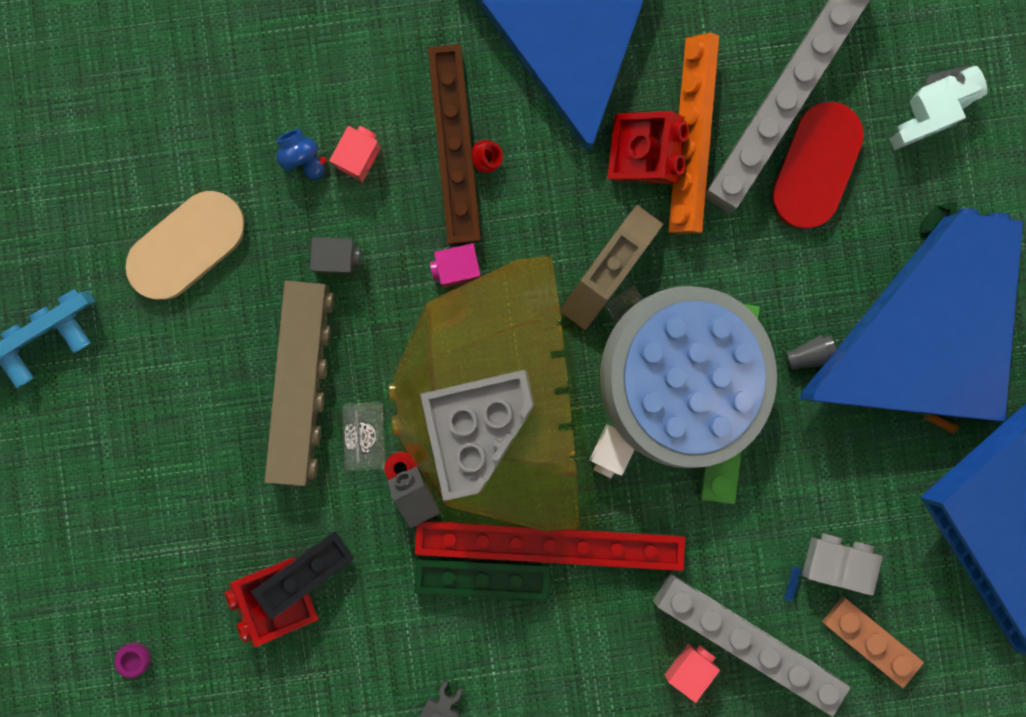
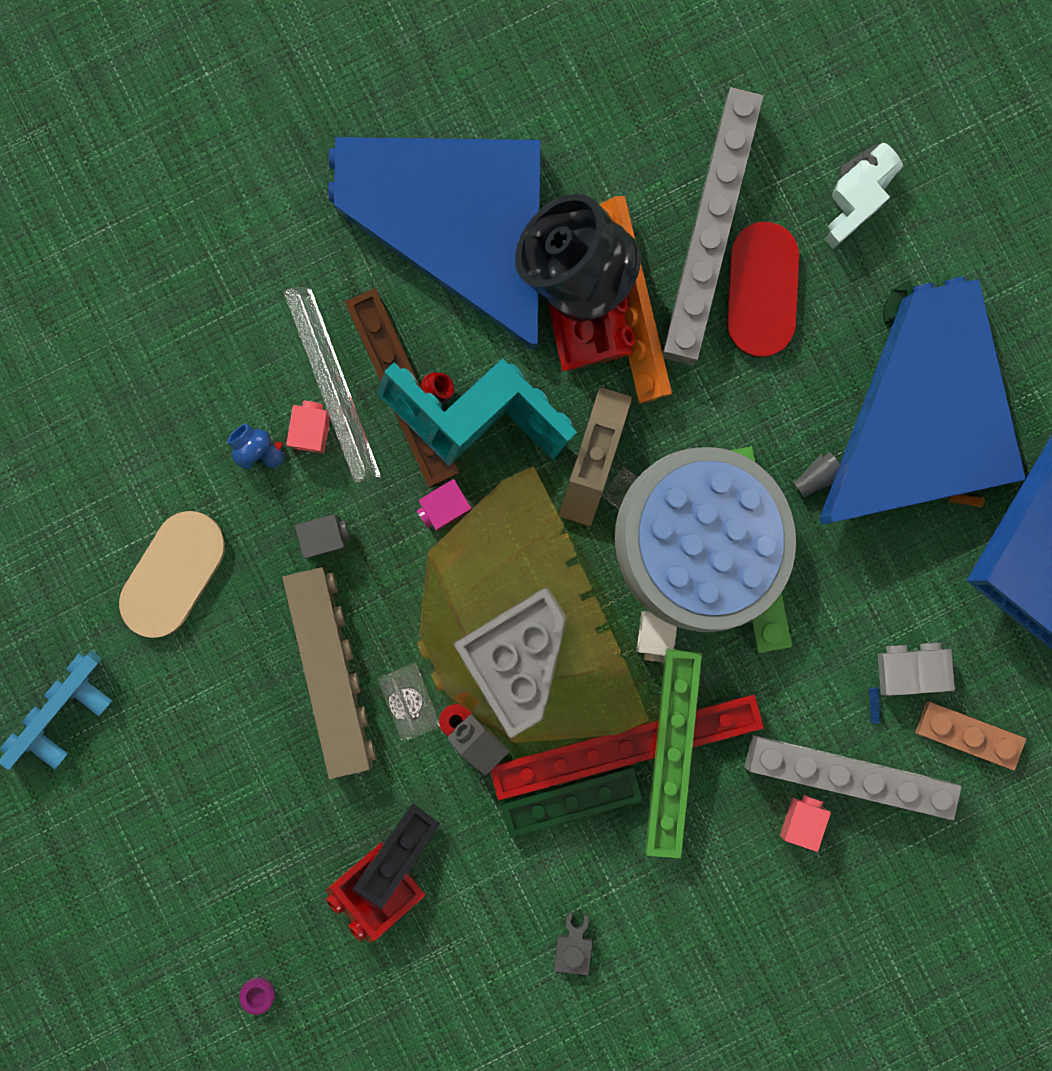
camera: 15 degrees left, 0 degrees up
none -> clear tile [284,287,380,483]
none -> teal bracket [377,358,577,466]
none -> black piece [515,194,641,321]
none -> bright green plate [645,648,702,858]

